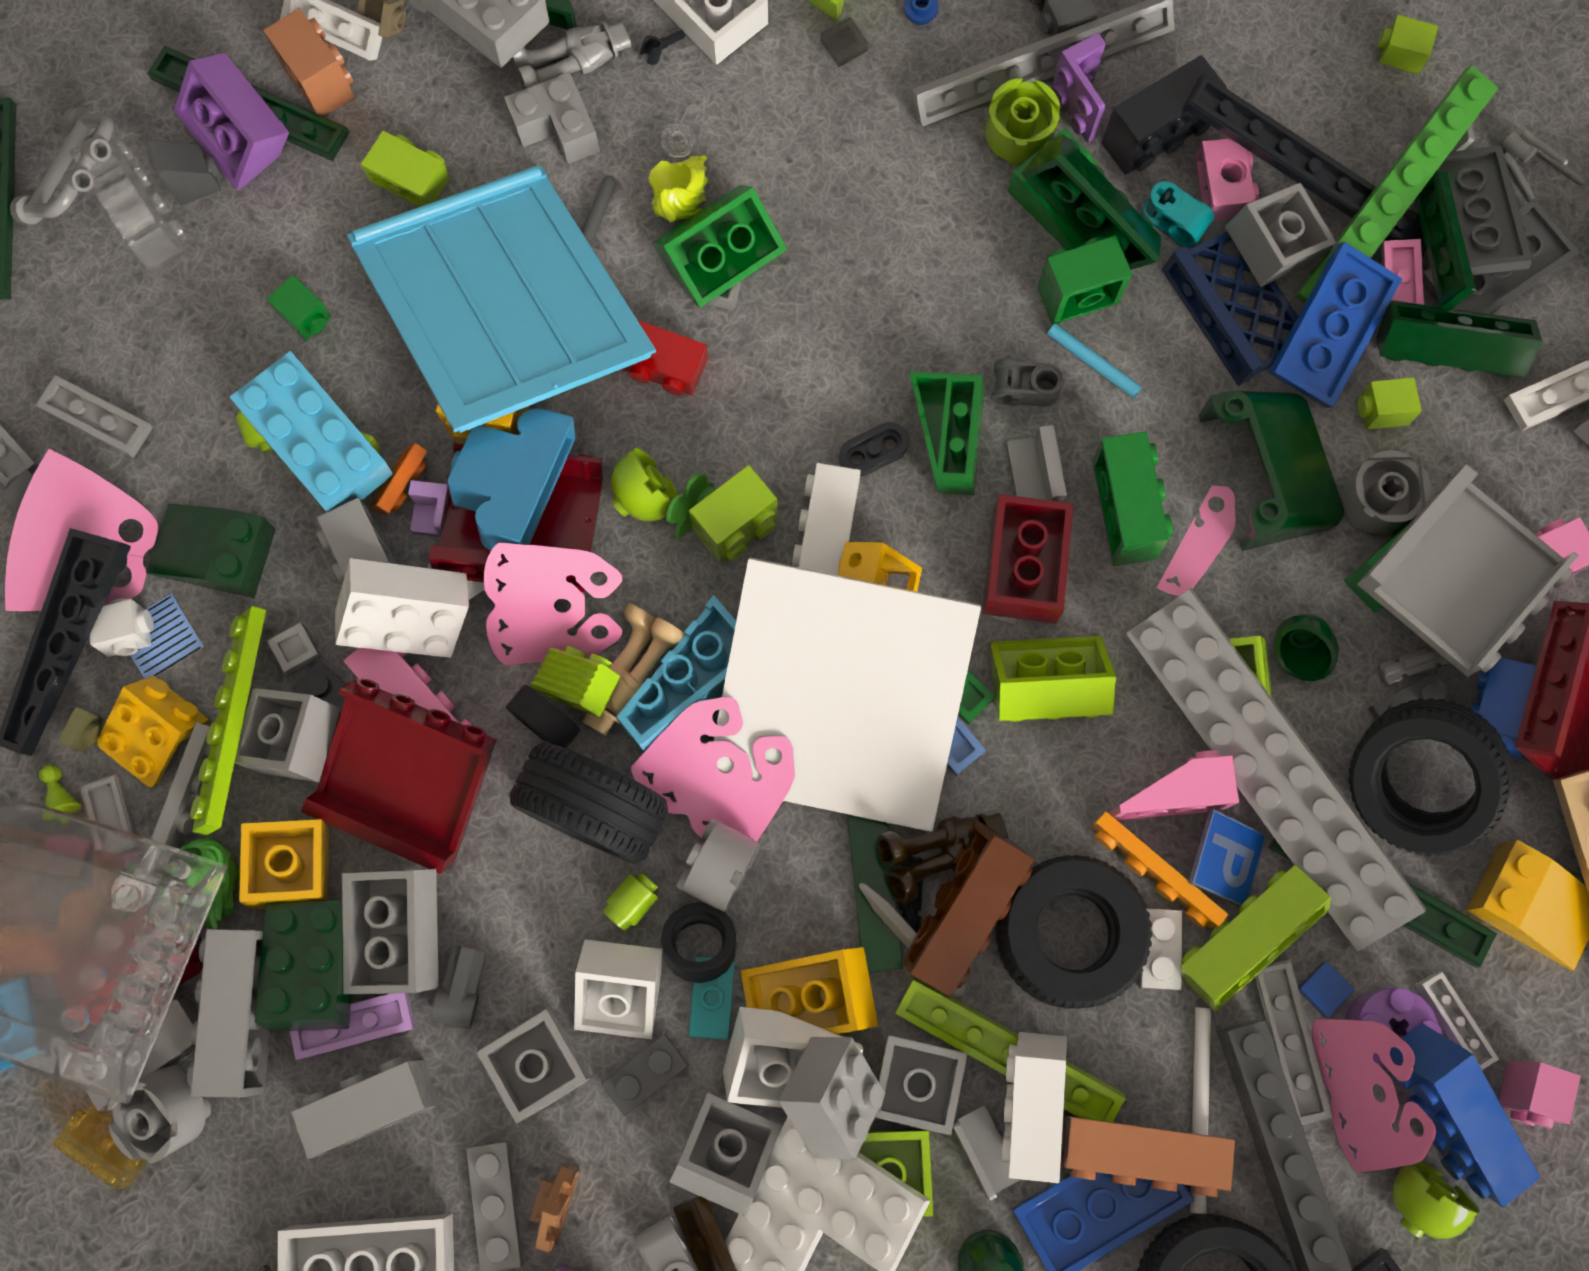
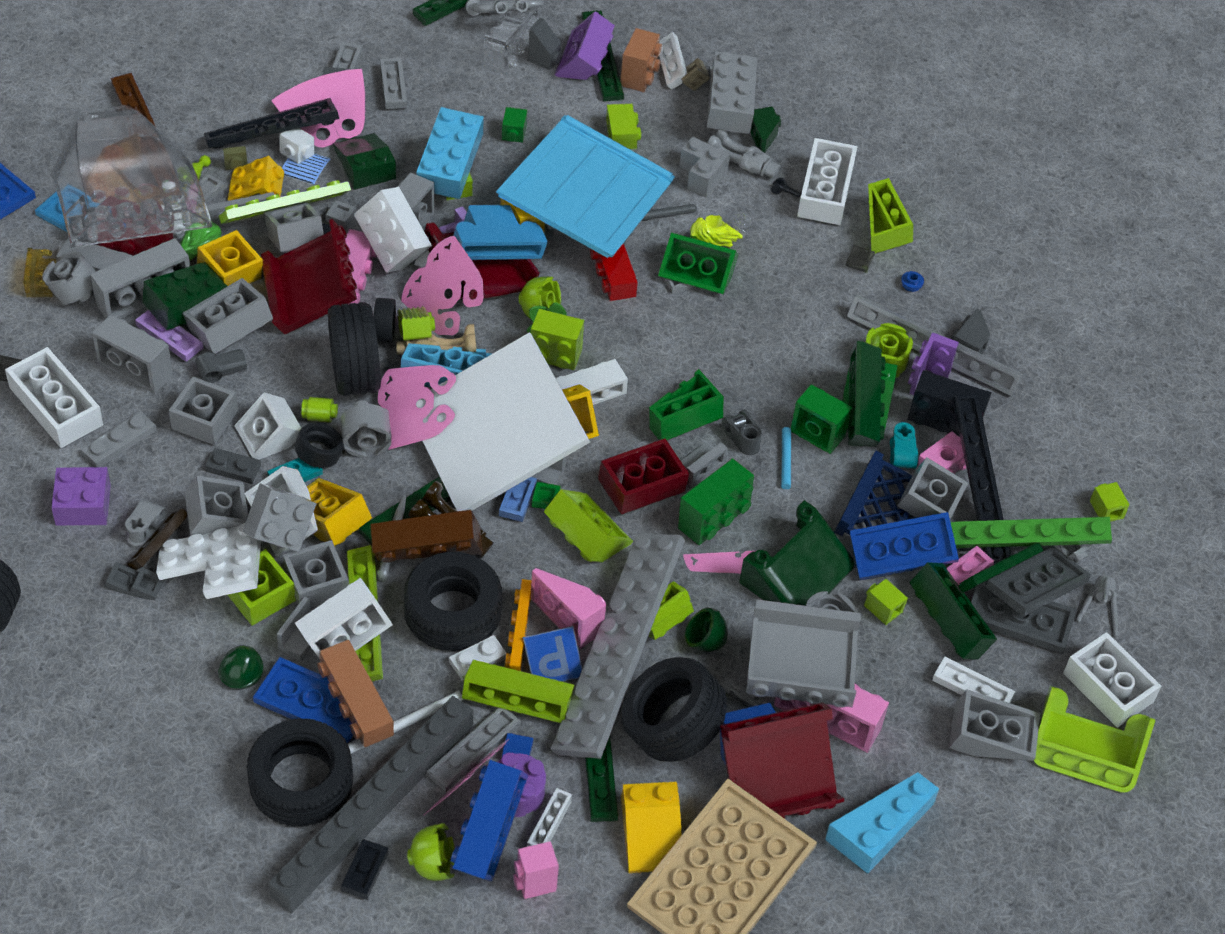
camera: 50 degrees right, 25 degrees down
orange plate [369,443,427,515] -> none
medium nougat plate [529,1163,581,1253] -> none
black plate [839,422,909,477] -> none

